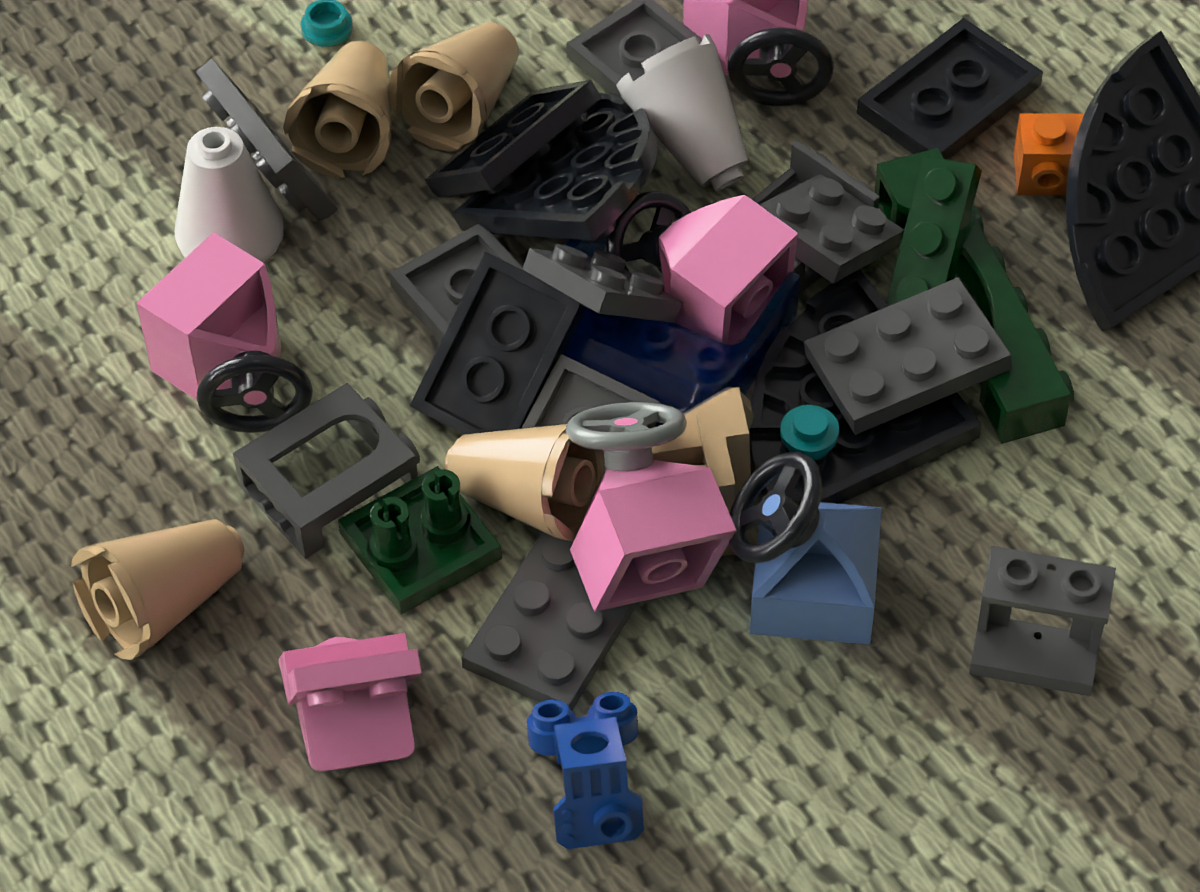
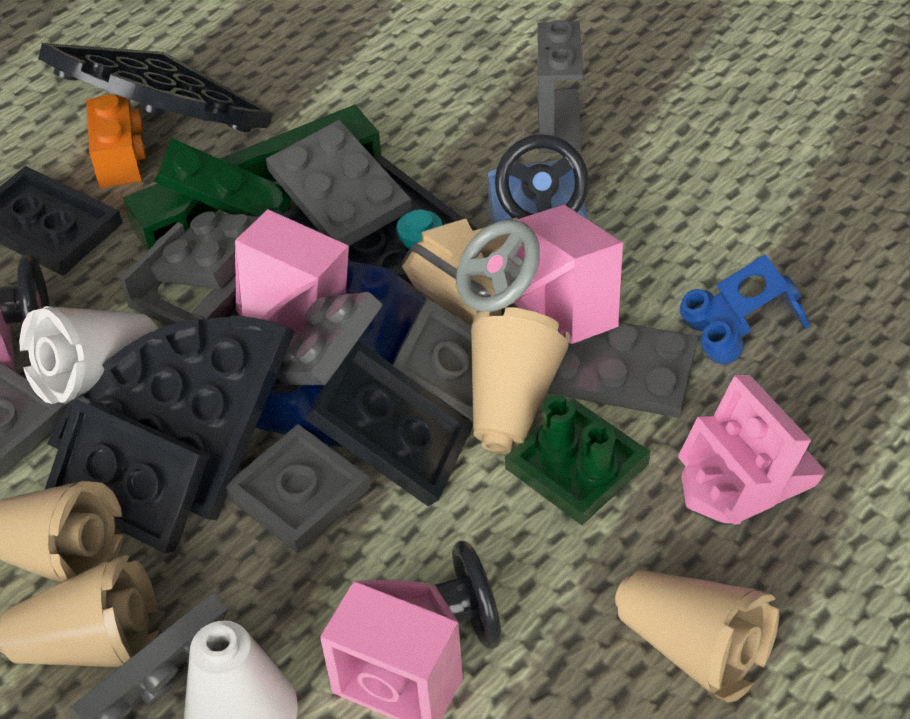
camera: 100 degrees left, 5 degrees down
dark grey panel [233,383,420,559] -> none

